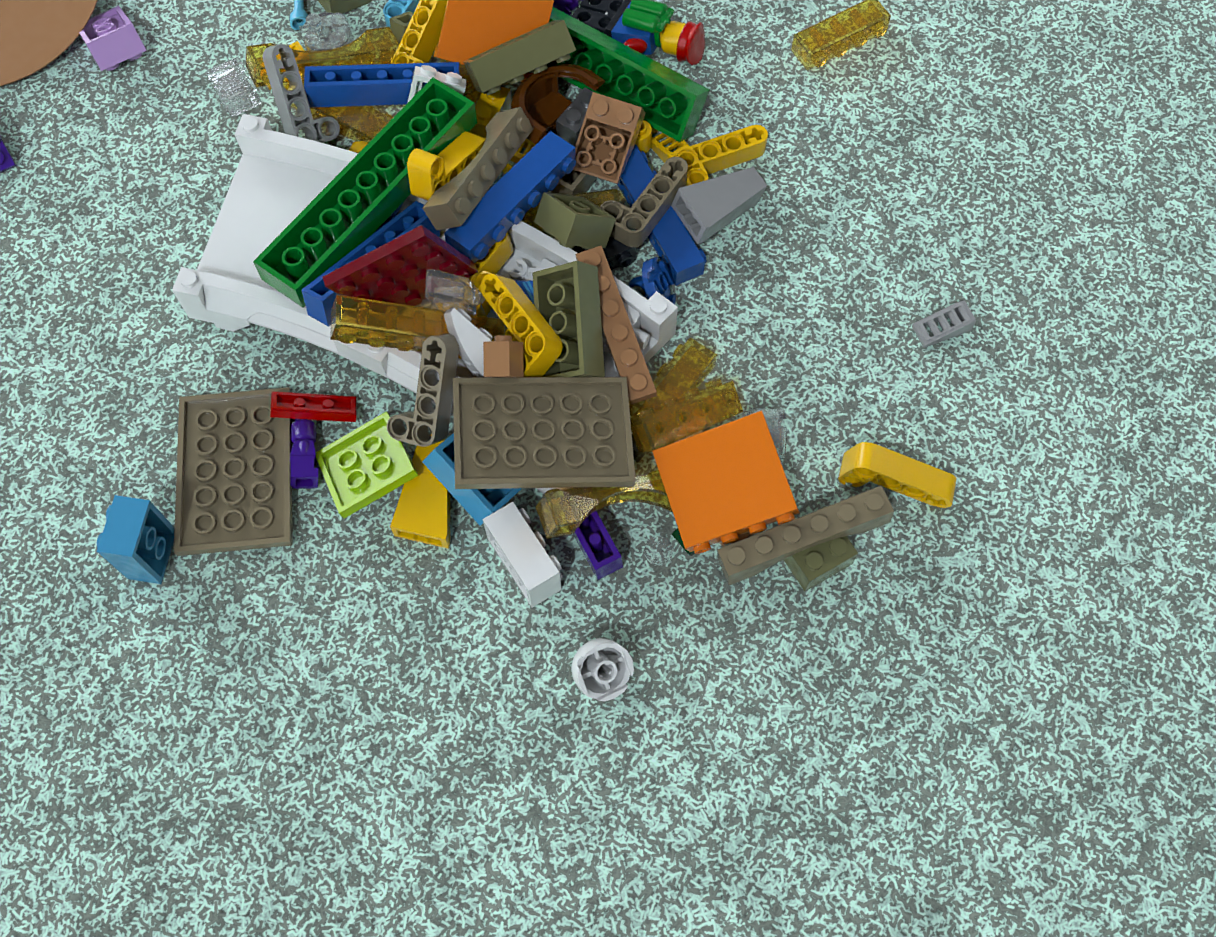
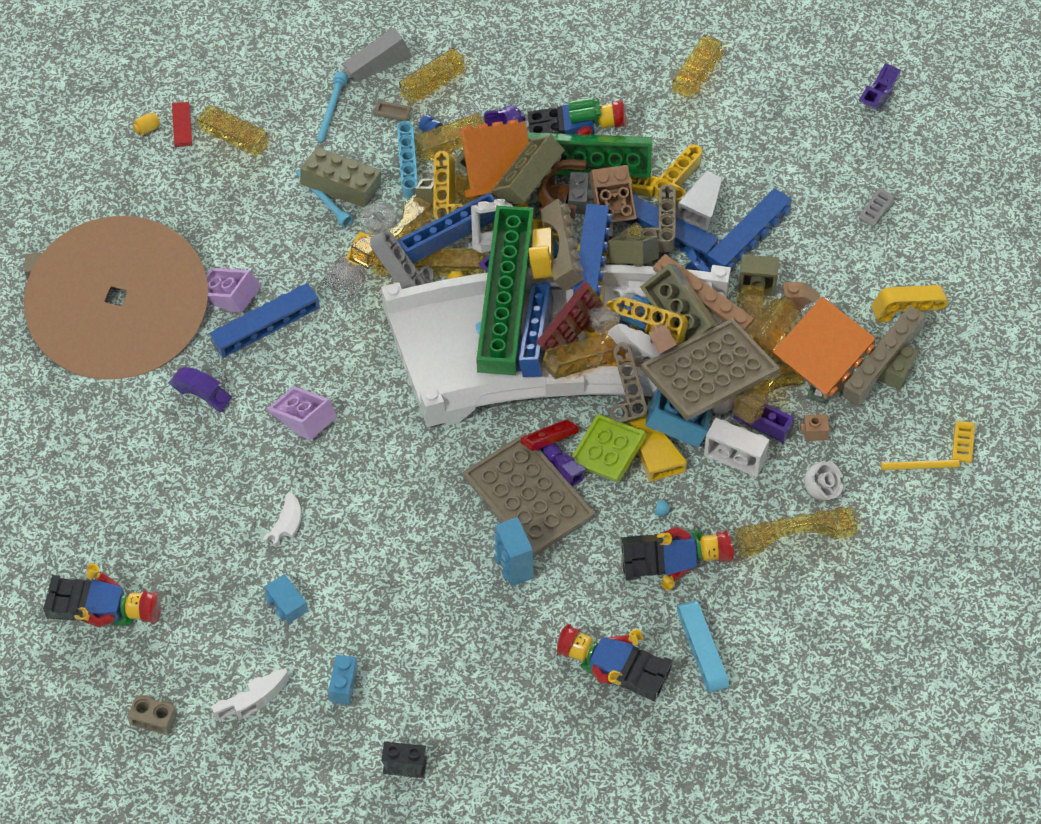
camera: 30 degrees left, 10 degrees down
none -> blue brick [210,283,320,358]
none -> lavender slope [267,386,337,440]
none -> piece [557,624,672,702]
none -> piece [620,527,734,591]
none -> medium azure hinge [655,500,670,516]
none -> medium azure beam [677,600,729,693]
none -> blue brick [706,188,792,273]
none -> clear yellow arch [735,506,858,558]
none -> olive brick [738,254,779,297]
none -> medium nougat slope [781,282,819,310]
none -> medium nougat brick [800,414,829,441]
none -> dark purple arch [859,63,901,110]
none -> yellow bar [881,460,960,470]
none -> yellow slope [952,421,975,463]

